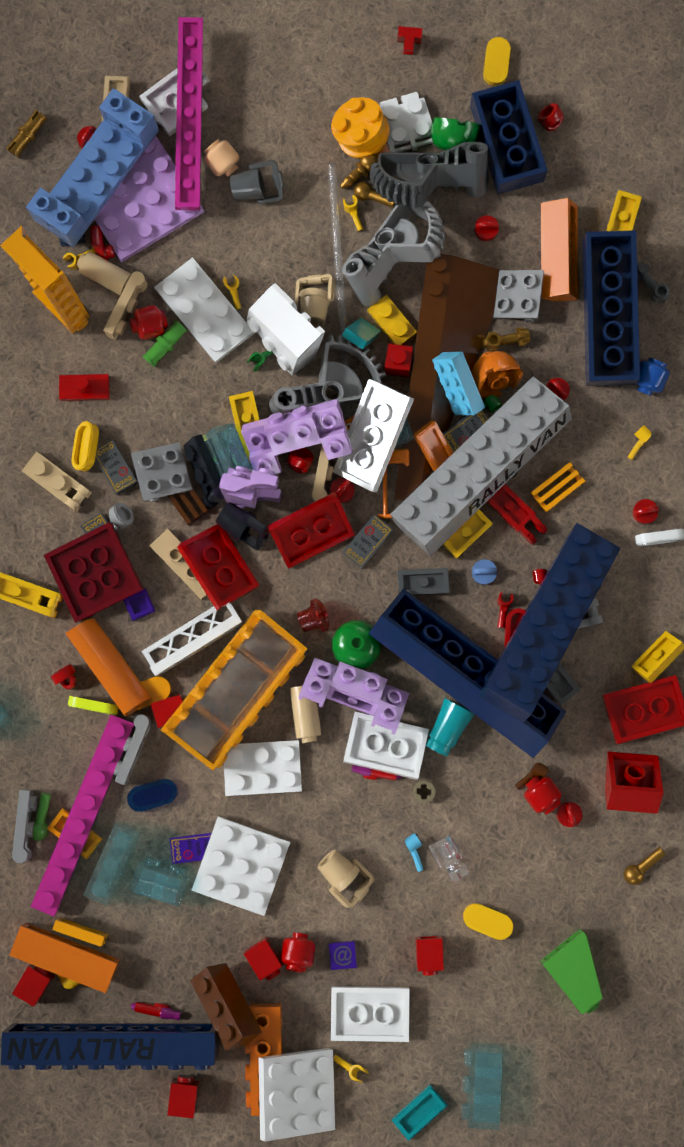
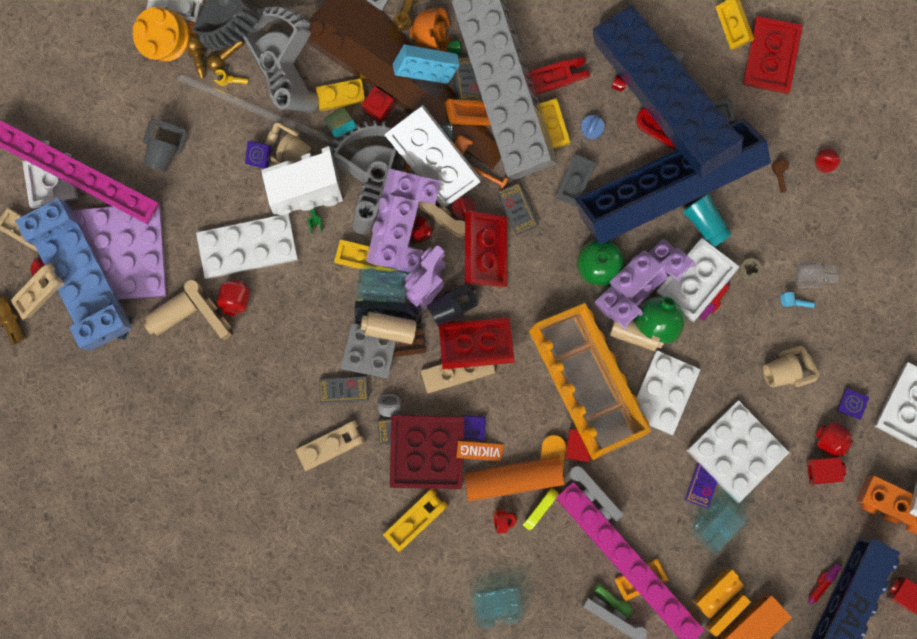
camera: 60 degrees left, 0 degrees up
light orange window [0,226,90,334] -> none
red tile [59,374,110,401] -> none
yellow hand [63,248,96,270] -> none
yellow tile [71,421,99,472] -> none
clear light blue brick [83,822,143,906] -> none
red arm [90,226,116,260] -> none
clear blue tile [127,779,178,812] -> none
bright green pin [142,320,187,367] -> none
white fence [142,603,243,676] -> none
reddish brown brick [190,963,262,1051] -> none
light nougat head [204,139,240,177] -> none
yellow hand [223,274,241,310] -> none
clear red piece [297,598,329,632] -> none
red brick [415,936,444,976] -> none
yellow tile [463,903,513,940] -> none
red hand [497,592,514,628] -> none
red head [524,776,562,815] -> none
light orange tile [530,462,585,512] -> none
red slope [605,751,664,814] -> none
pearl gold bar [623,846,666,885] -> none
none -> tan plate [11,263,65,320]
none -> dark purple tile [245,140,272,169]
none -> tan brick [360,312,416,344]
none -> orange sticker [456,441,504,461]
none -> green cylinder [635,297,685,343]
none -> light orange bracket [693,568,744,618]

